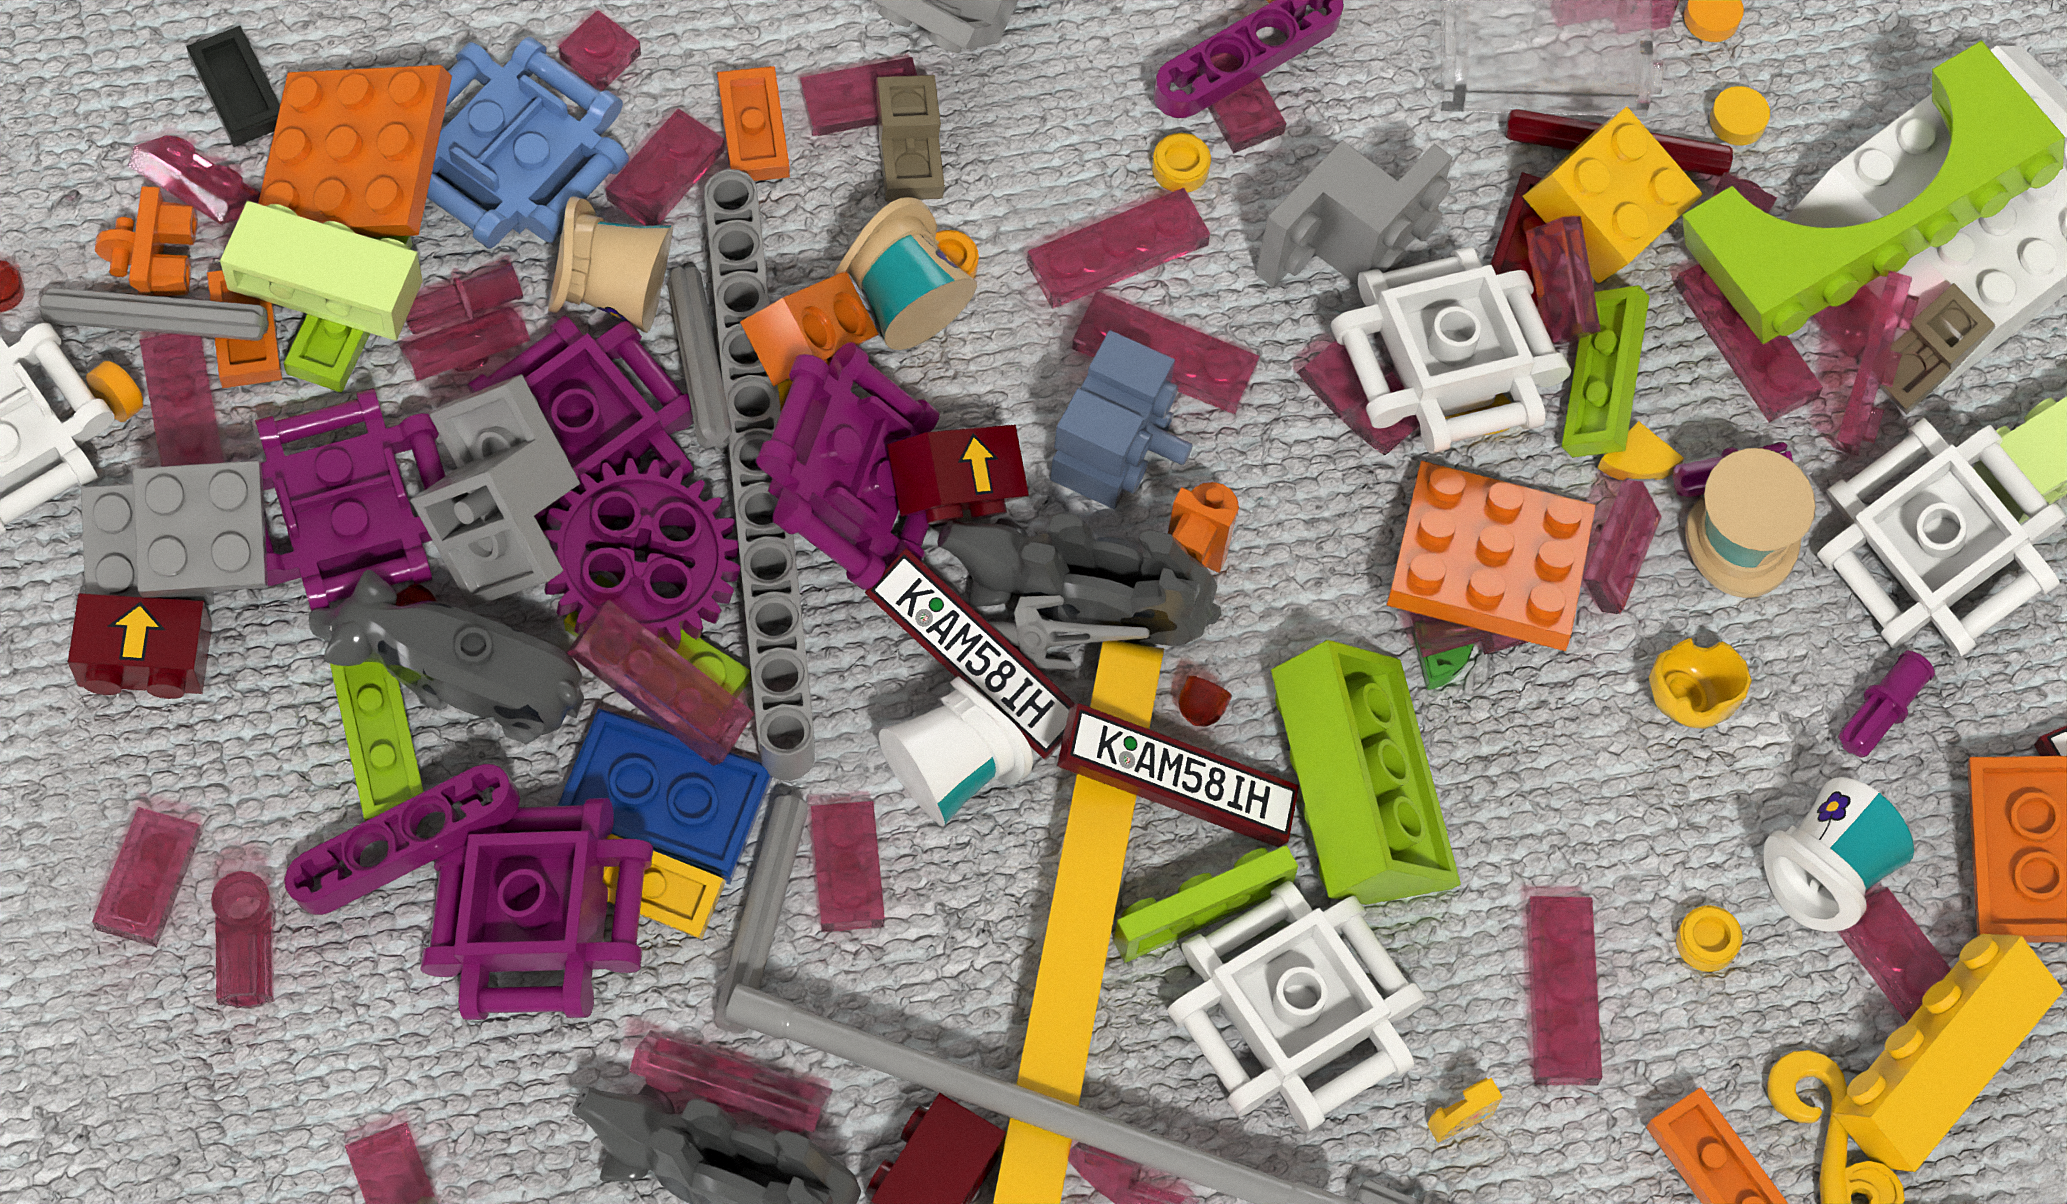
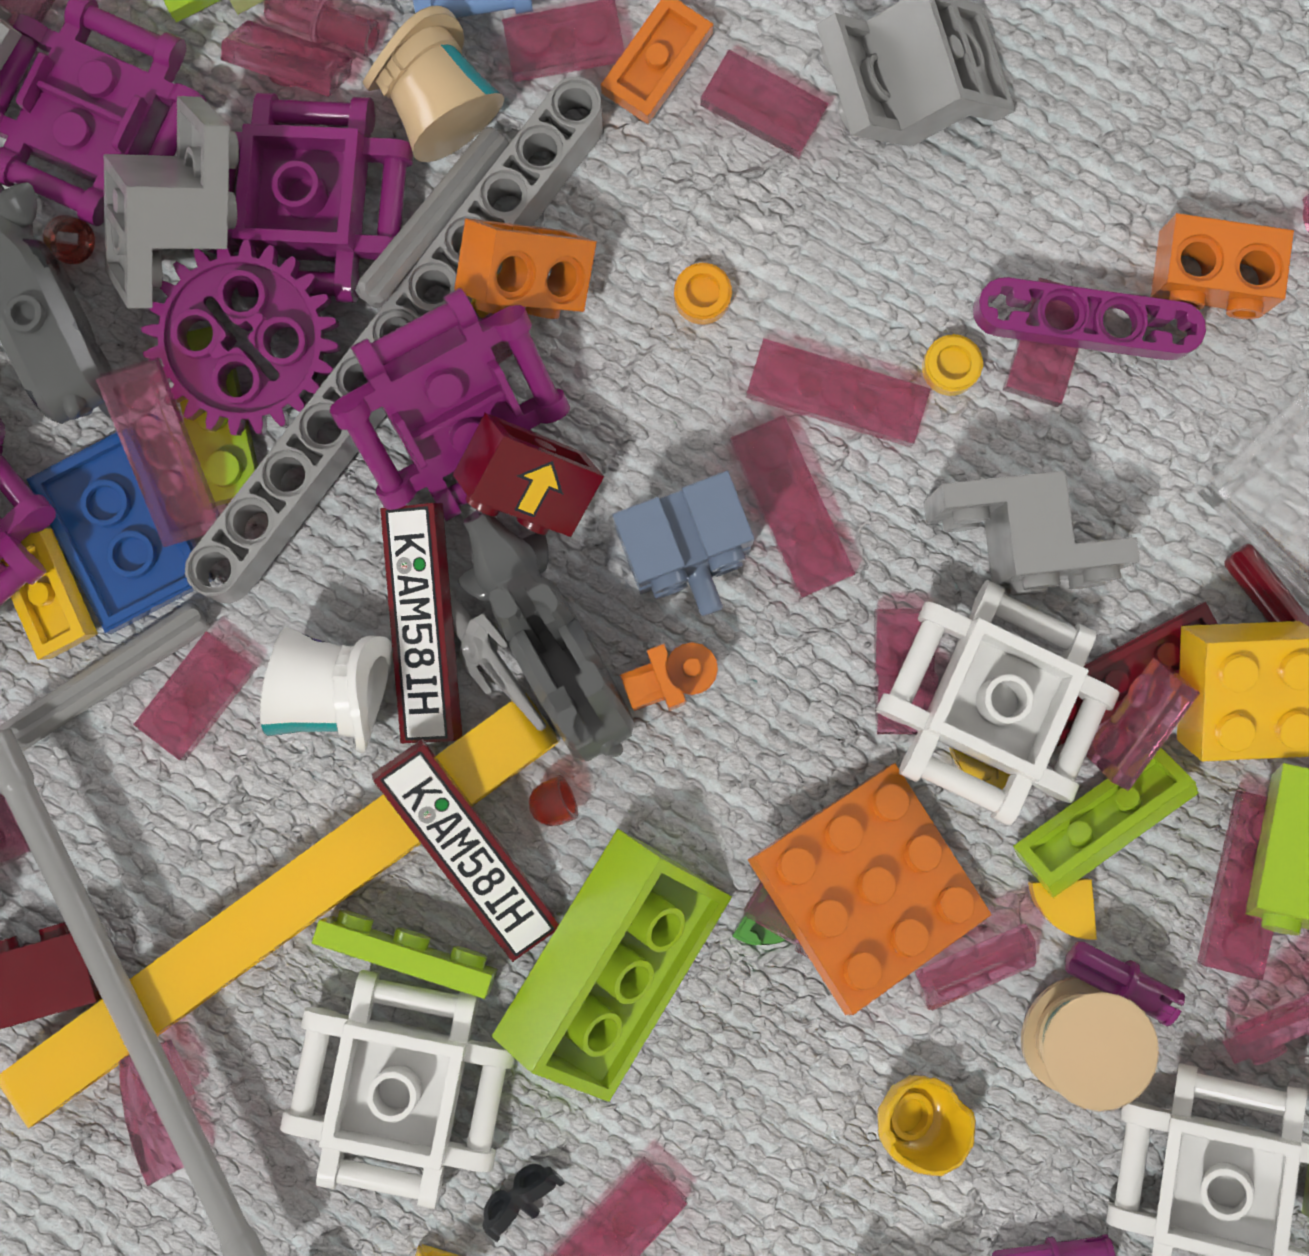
camera: 55 degrees right, 20 degrees up
tan hat [834,197,977,350] -> none
dark tan slope [876,75,945,201] -> none
none -> black piece [482,1164,565,1242]

